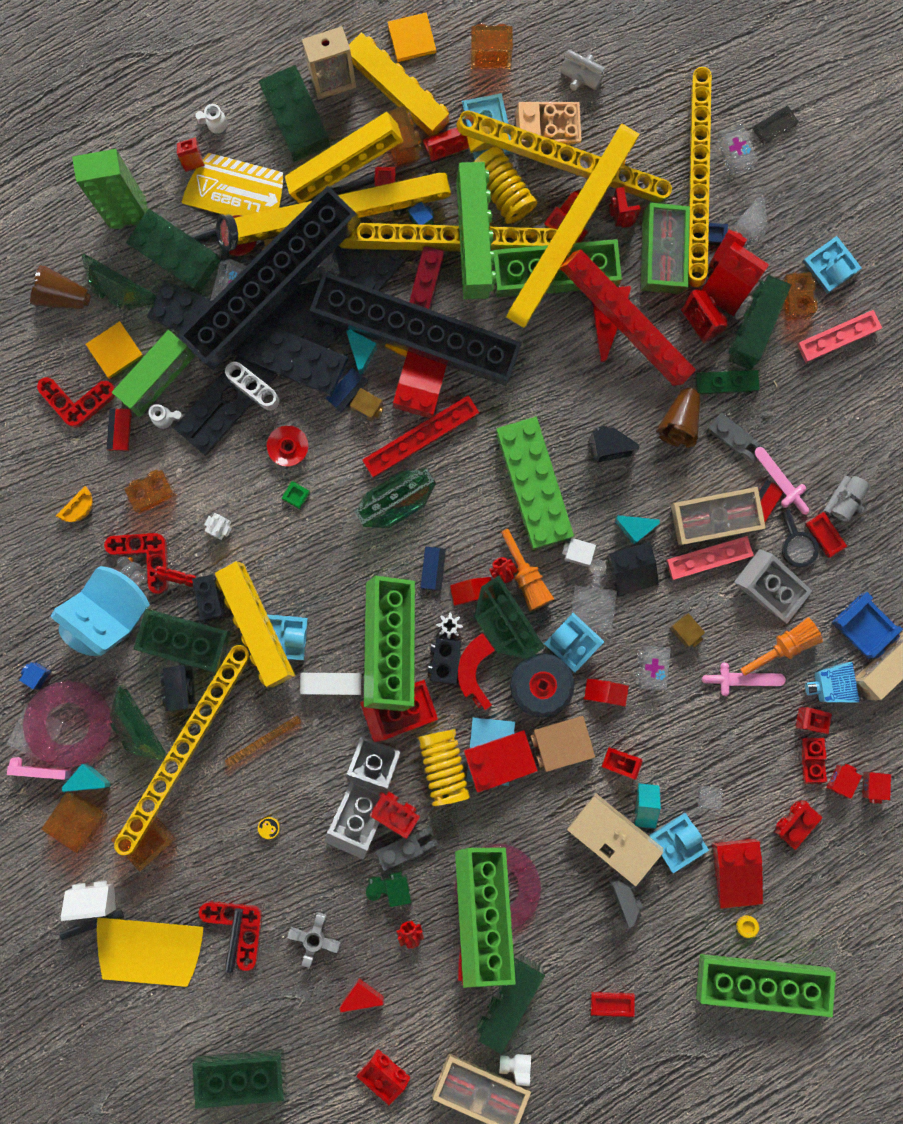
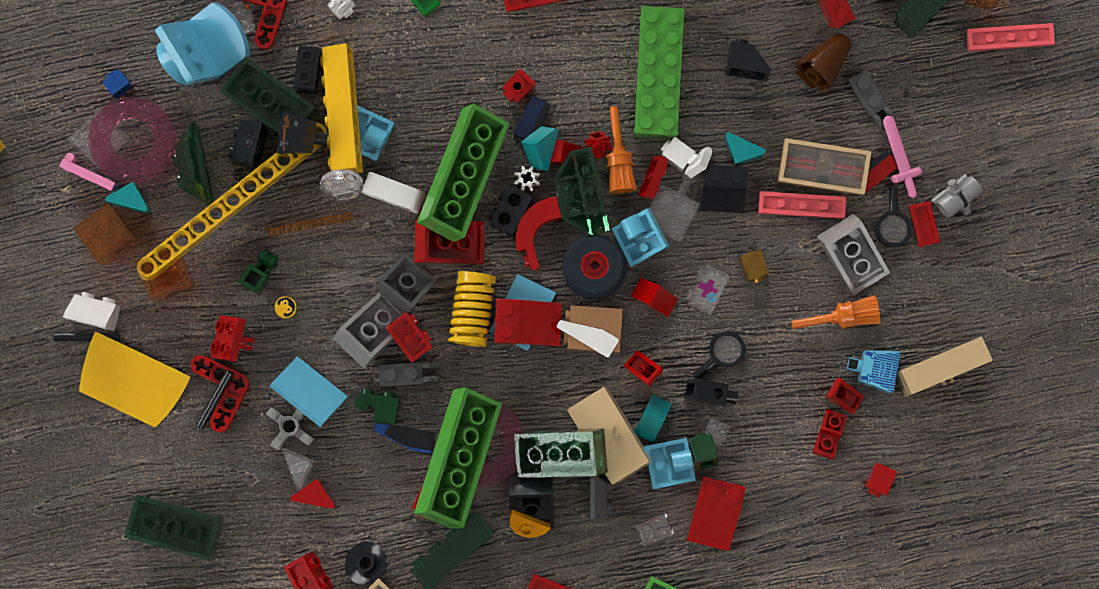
camera: 25 degrees right, 0 degrees up
red axle [154,566,196,587] -> none
clear green wedge [354,468,436,528] -> none
red gear [396,921,424,949] -> none
dark green plate [695,370,760,394] -> none
bright pink sword [702,662,786,696] -> none
yellow tile [736,915,759,938] -> none
red bracket [774,800,823,850] -> none
red brick [826,763,862,799] -> none
blue panel [832,592,903,659] -> none
none -> red plate [210,316,254,362]
none -> dark green brick [238,249,279,296]
none -> medium azure tile [270,356,348,427]
none -> torso [277,112,328,154]
none -> clear slope [282,448,317,491]
none -> clear tile [320,169,363,200]
none -> black dish [345,542,387,585]
none -> black sticker [374,423,434,453]
none -> red brick [502,68,536,105]
none -> black slope [509,476,554,525]
none -> light orange plate [509,509,551,538]
none -> clear green brick [514,428,608,478]
none -> teal slope [521,126,559,171]
none -> white sticker [557,320,619,358]
none -> clear slope [635,514,674,546]
none -> red plate [638,156,669,199]
none -> black torso [684,378,738,407]
none -> white plate [685,147,712,178]
none -> dark green brick [690,433,718,470]
none -> piece [692,331,746,378]

